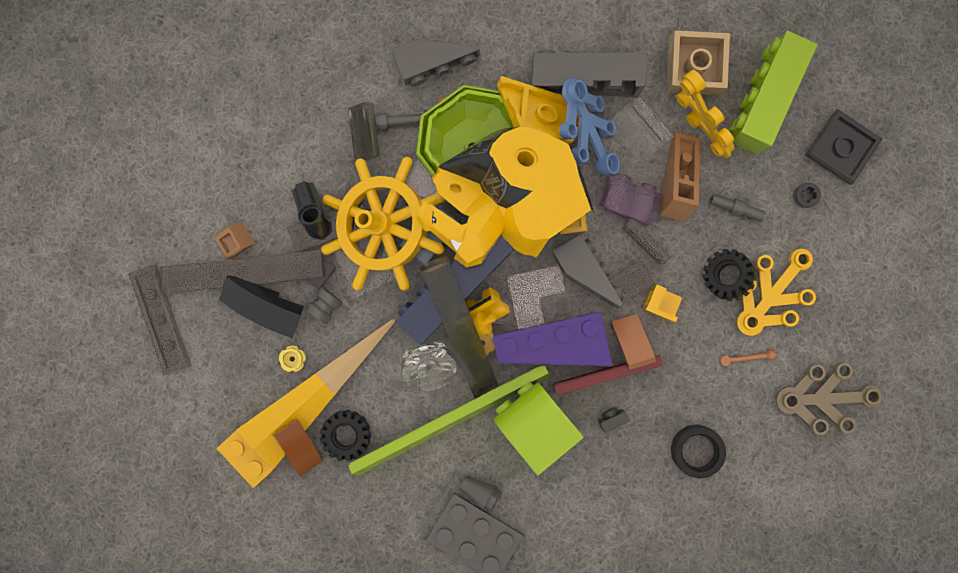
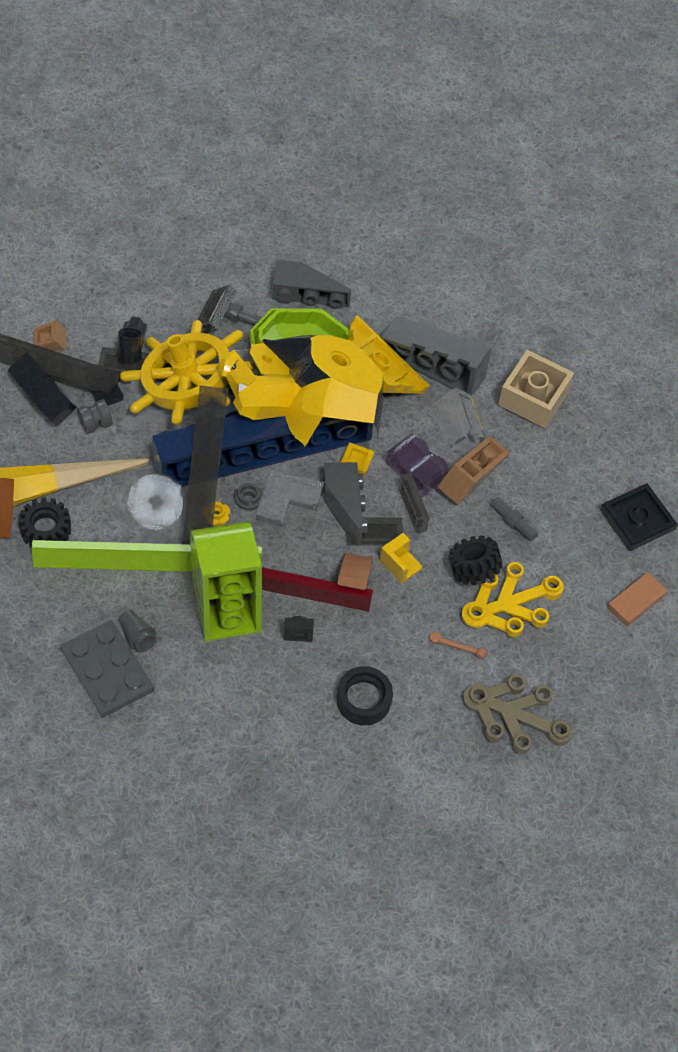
camera: 20 degrees right, 30 degrees down
light yellow plate [279,345,306,372] -> none
yellow hips [454,287,510,336] -> none
dark purple wedge [492,312,613,366] -> none
medium blue plant [559,78,620,176] -> none
yellow plant [675,70,735,159] -> none
lime brick [728,30,818,154] -> none
black bush [793,183,821,208] -> none
none -> nougat tile [607,572,668,627]

